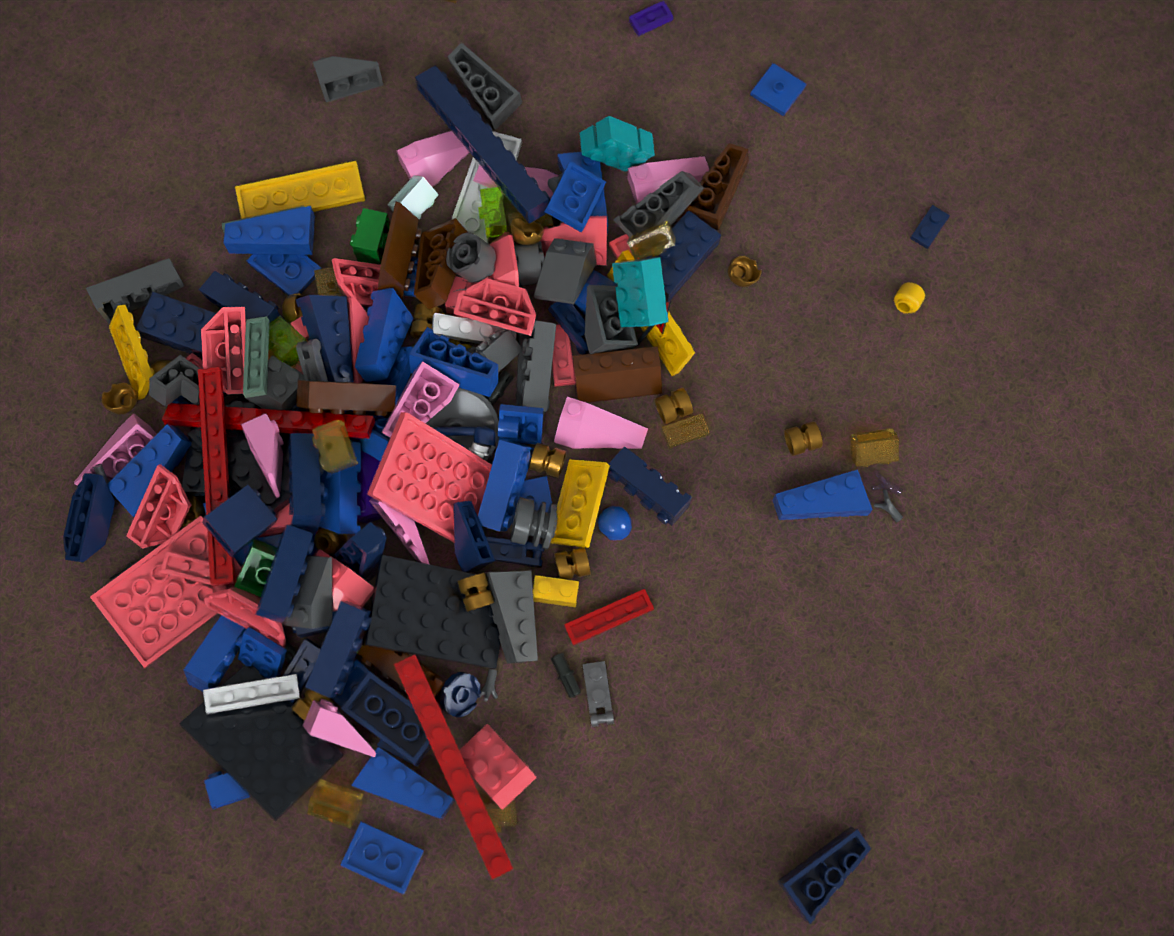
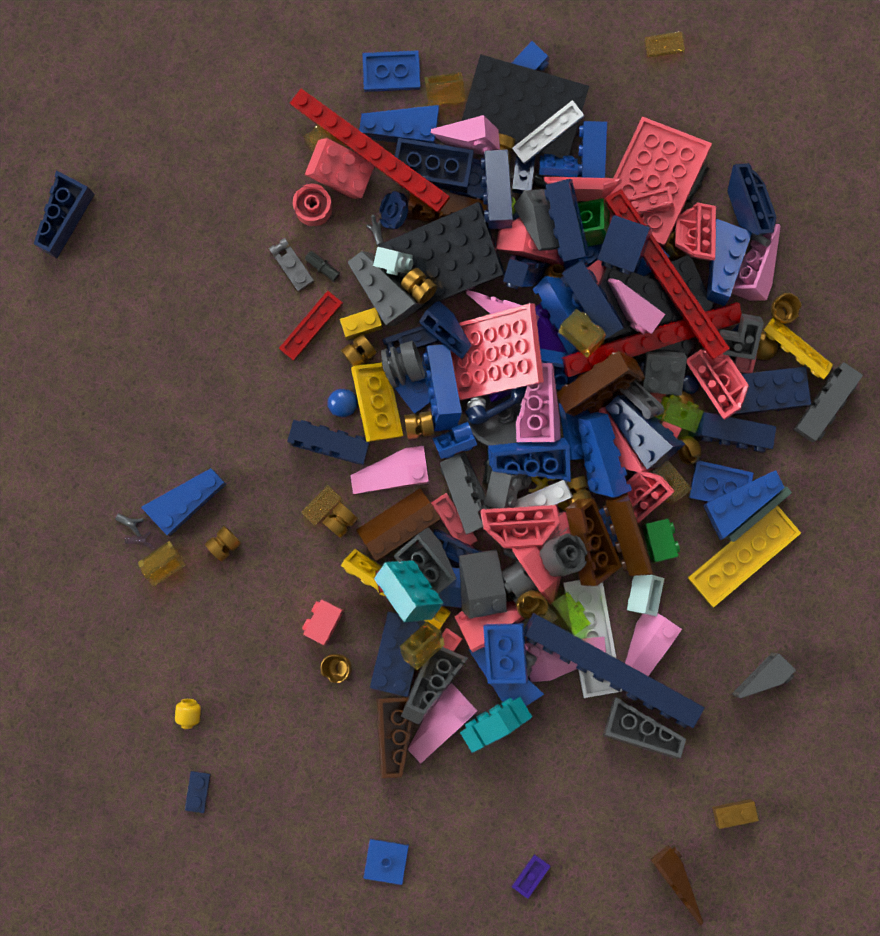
camera: 160 degrees right, 10 degrees up
sand green tile [243,316,269,398] -> none
none -> coral brick [293,183,332,226]
none -> coral brick [302,599,344,645]
none -> light aqua brick [373,247,413,275]
none -> clear yellow plate [644,32,685,58]

